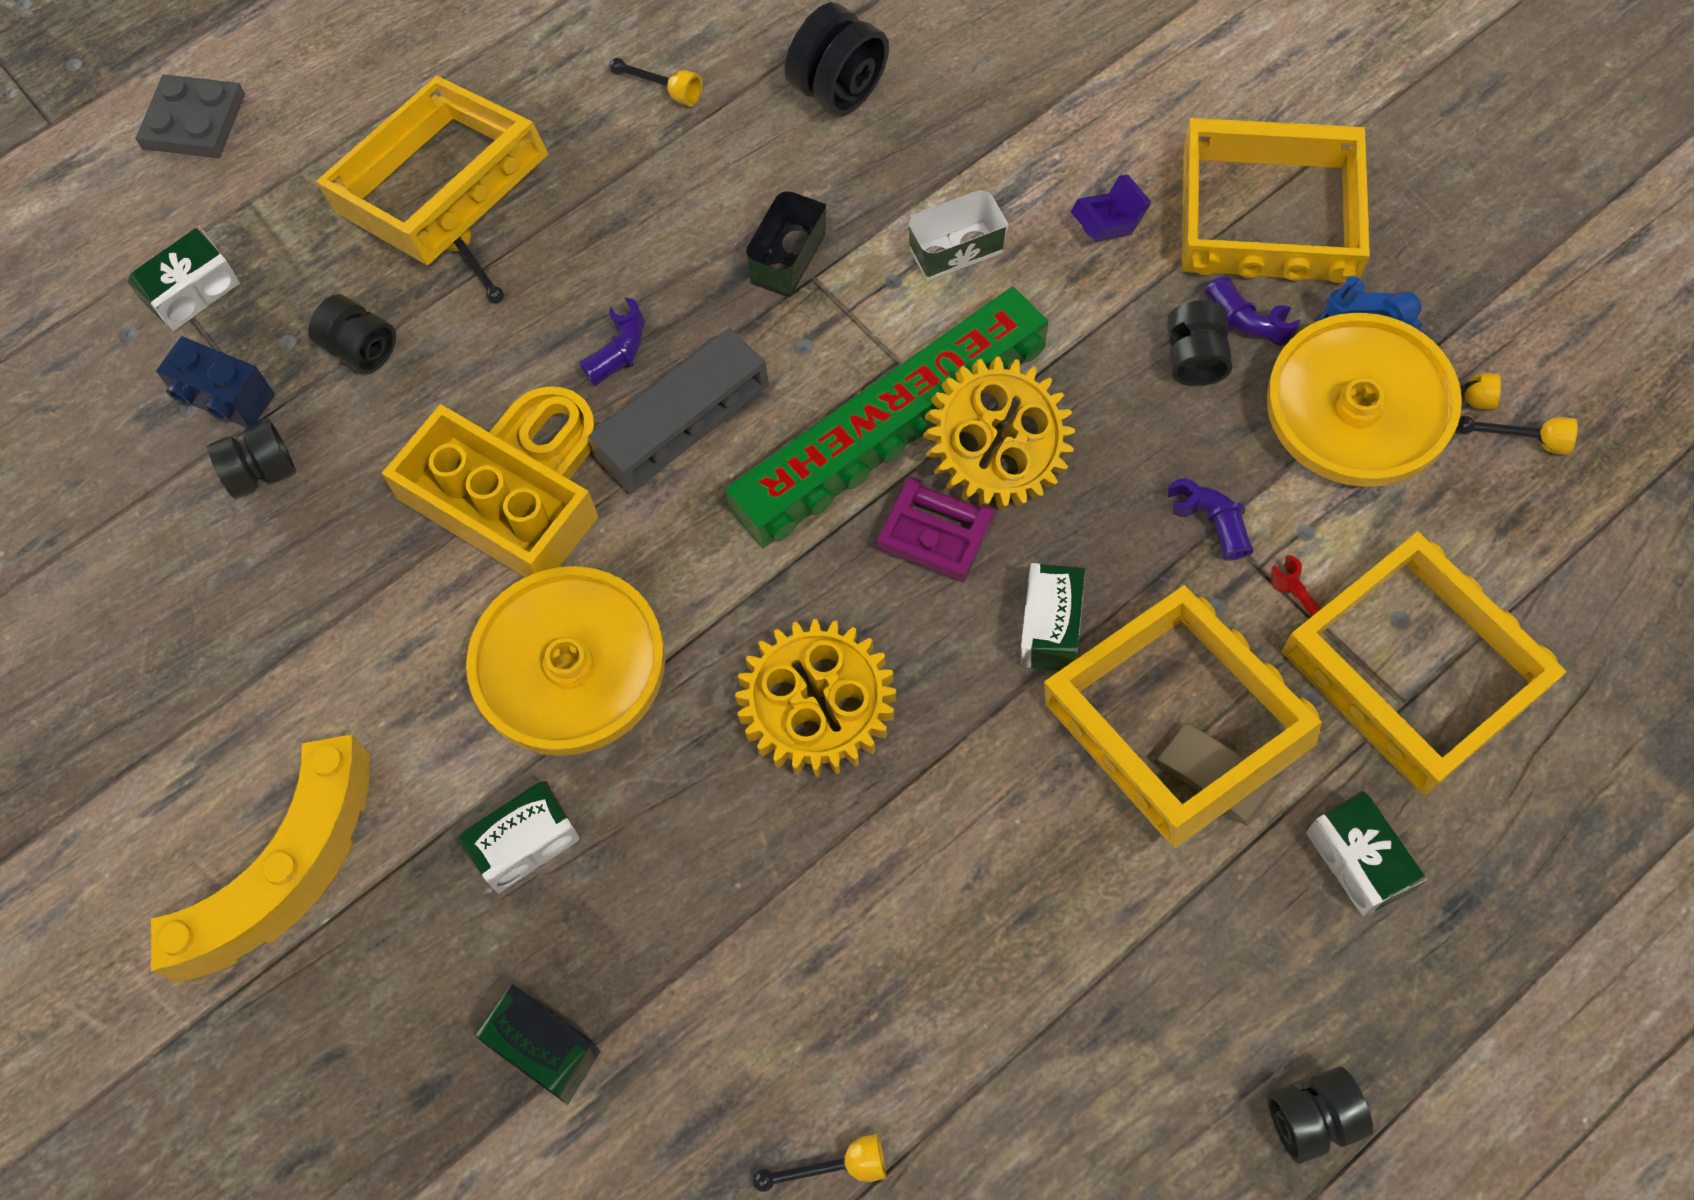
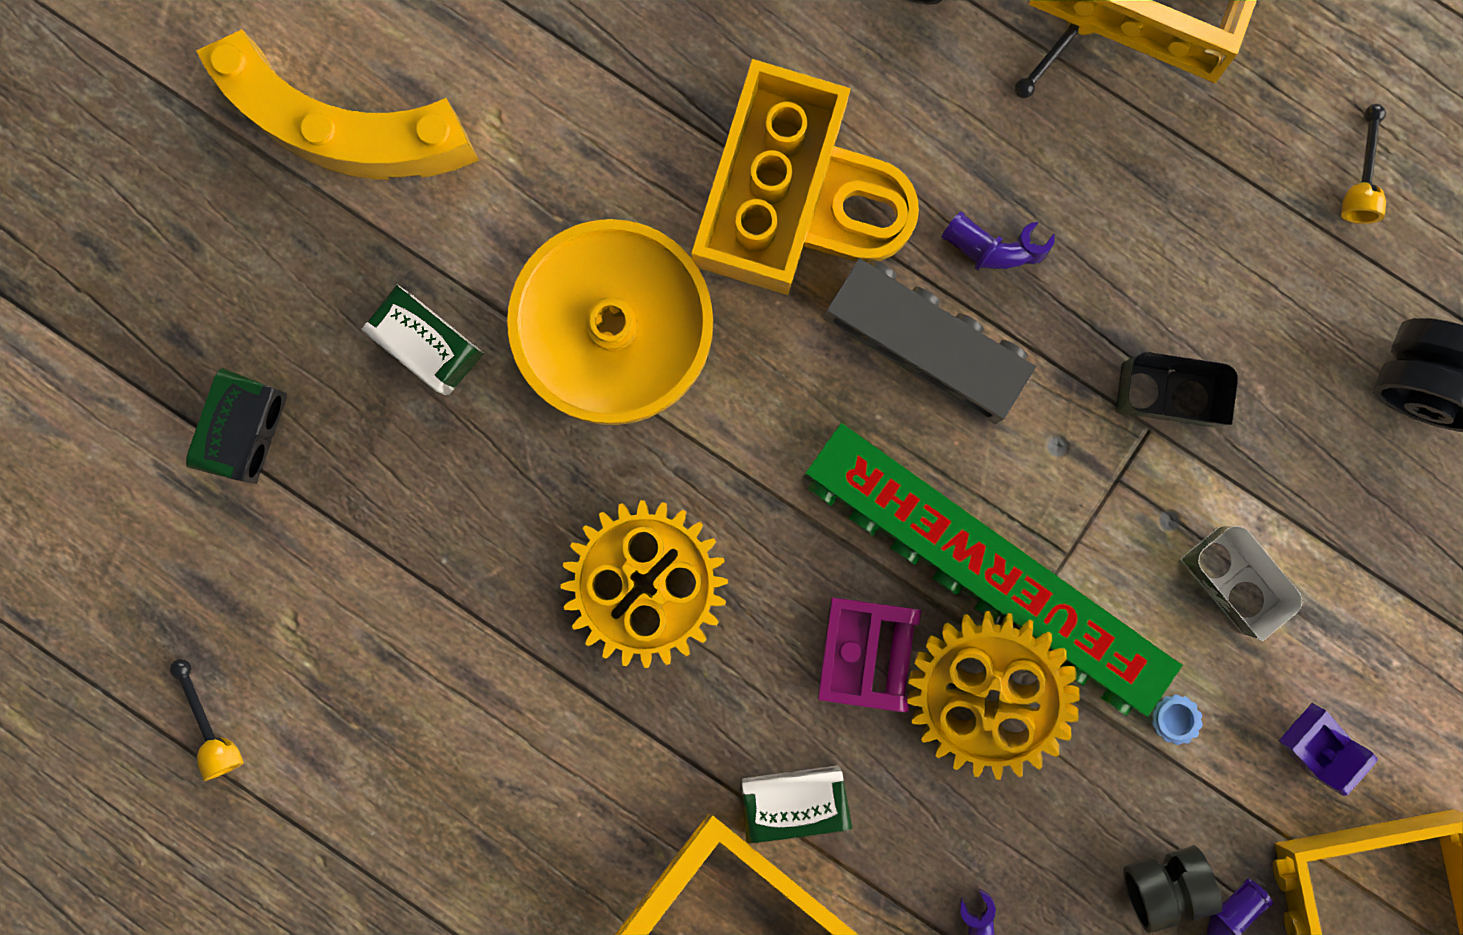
camera: 70 degrees right, 20 degrees up
none -> light blue piece [1151,694,1203,745]

